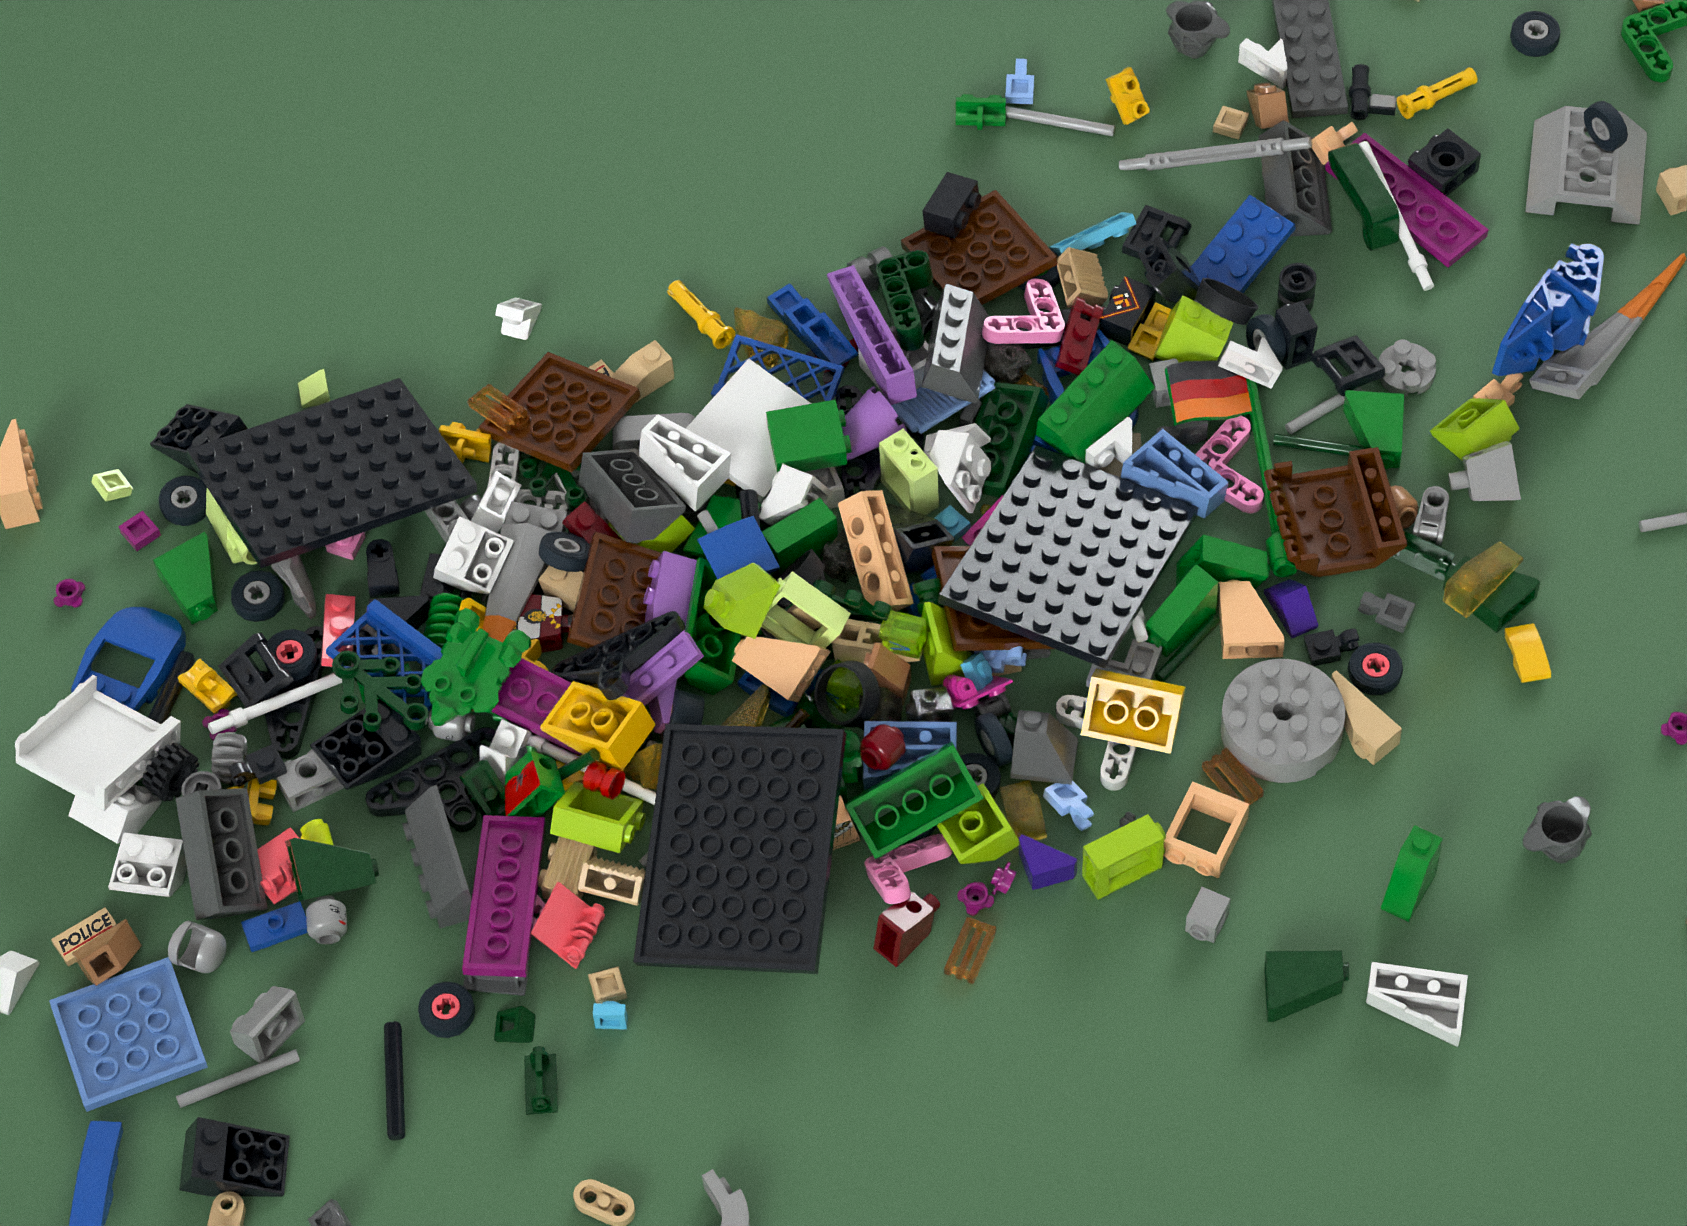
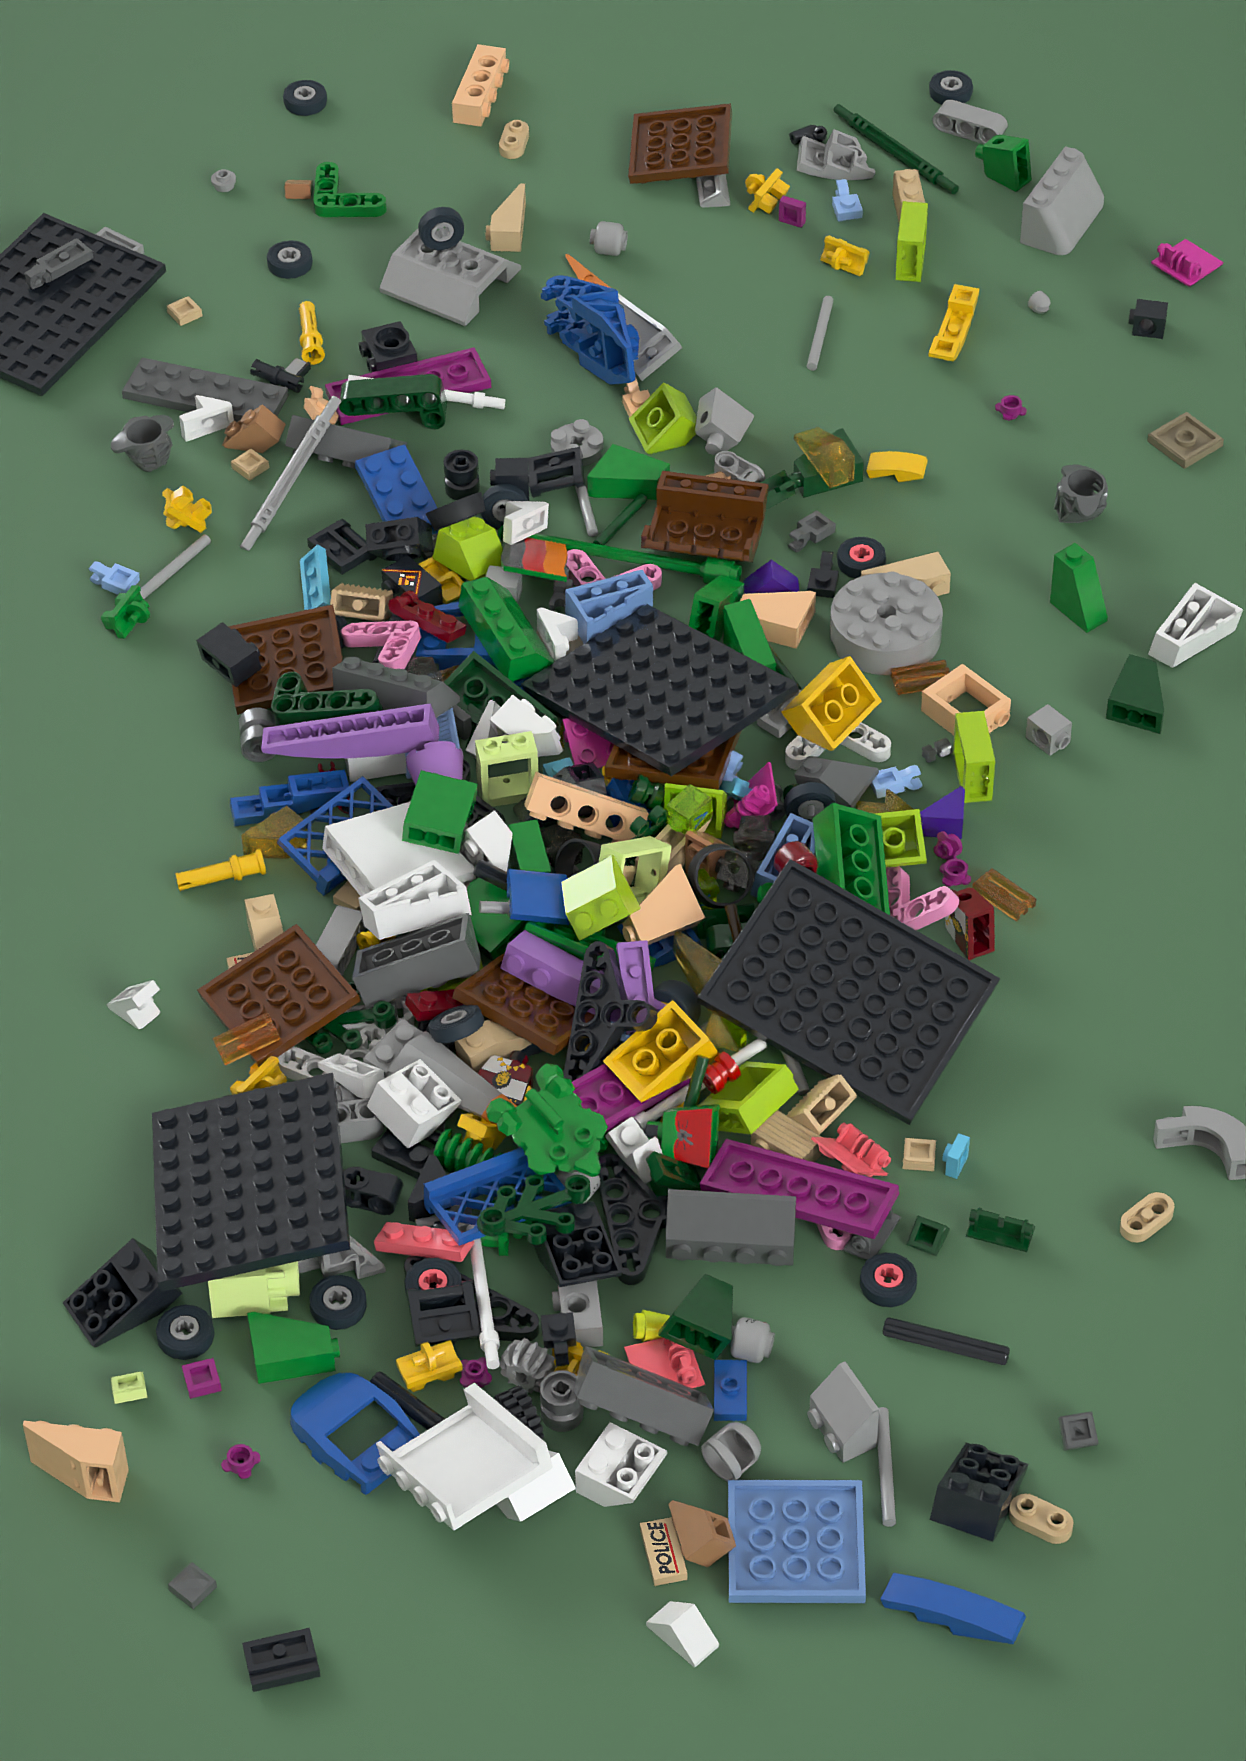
camera: 70 degrees left, 10 degrees down
yellowish green slope [298,369,330,408] -> none

